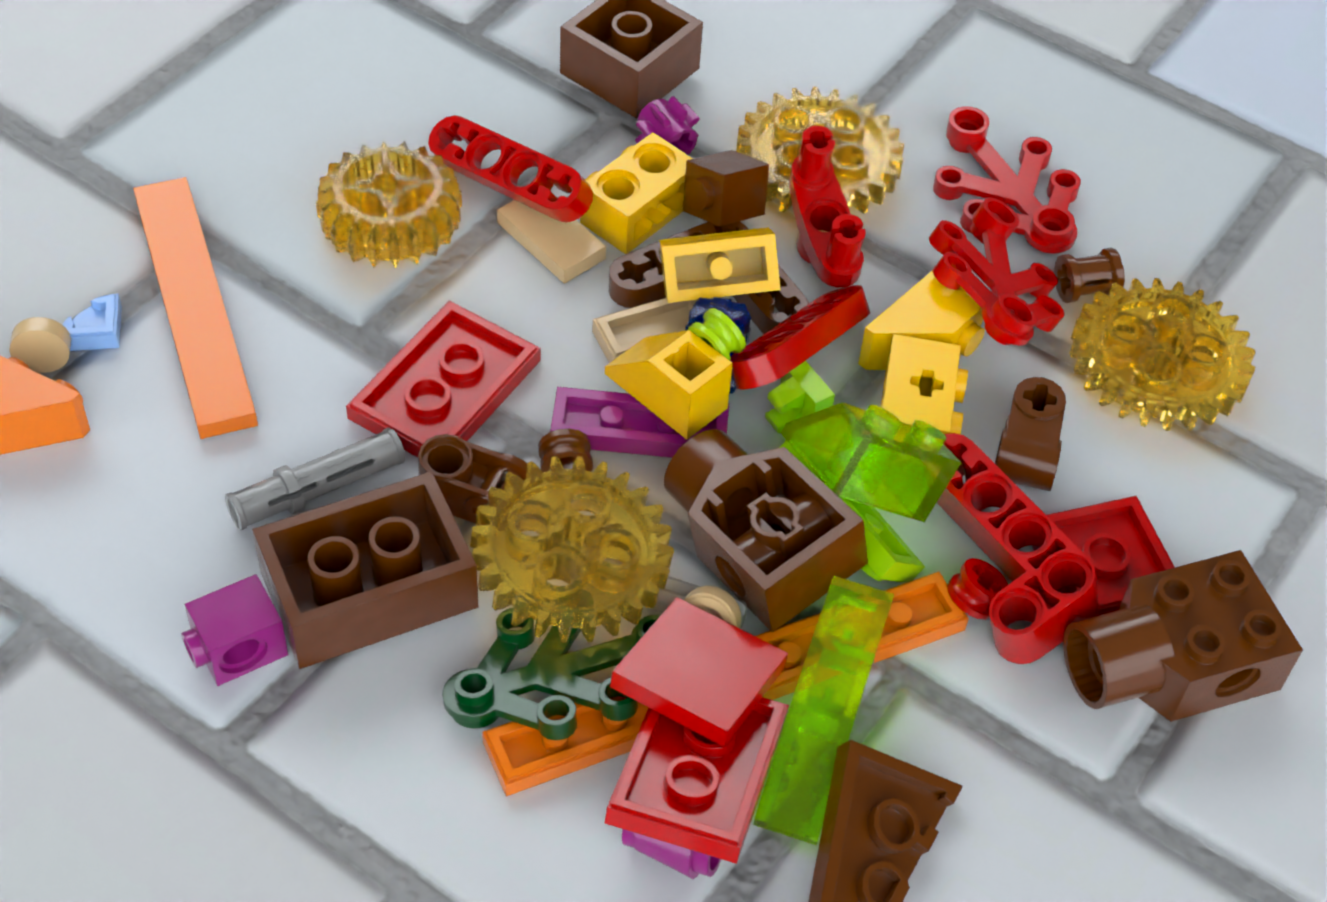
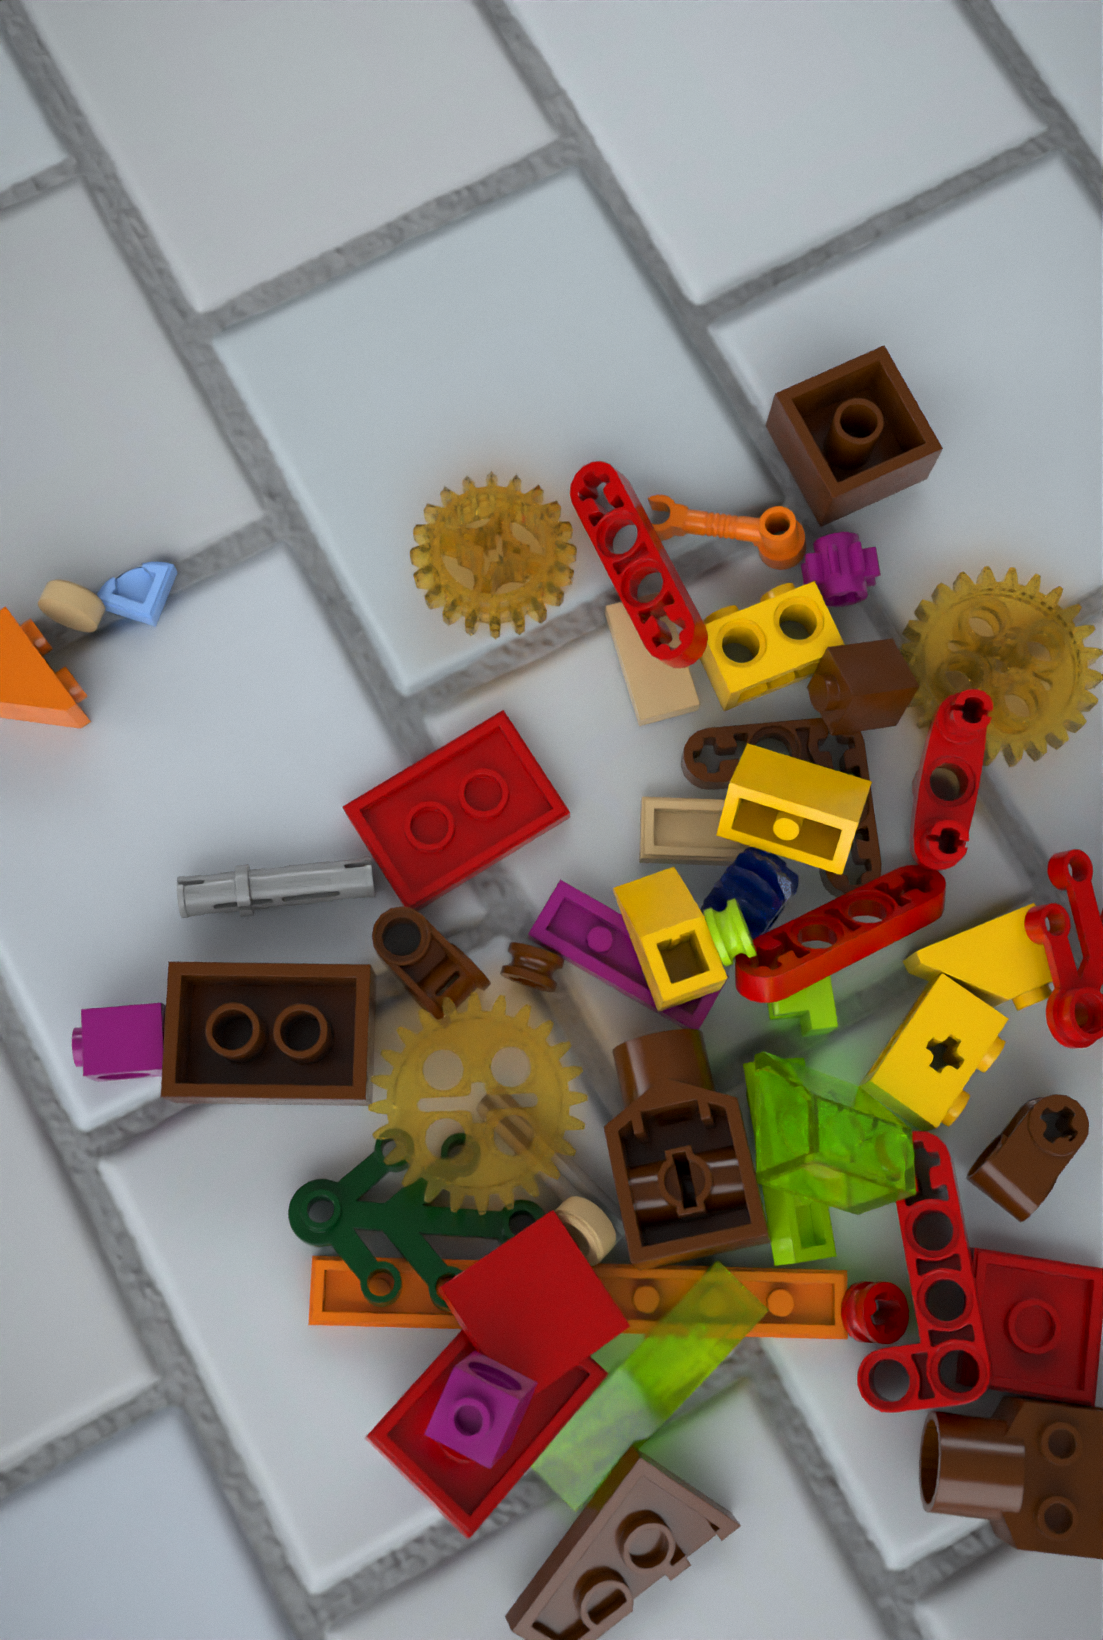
camera: 25 degrees right, 25 degrees up
tile [133,177,258,439] -> none
none -> magenta brick [425,1351,538,1469]
none -> orange brick [647,494,807,570]

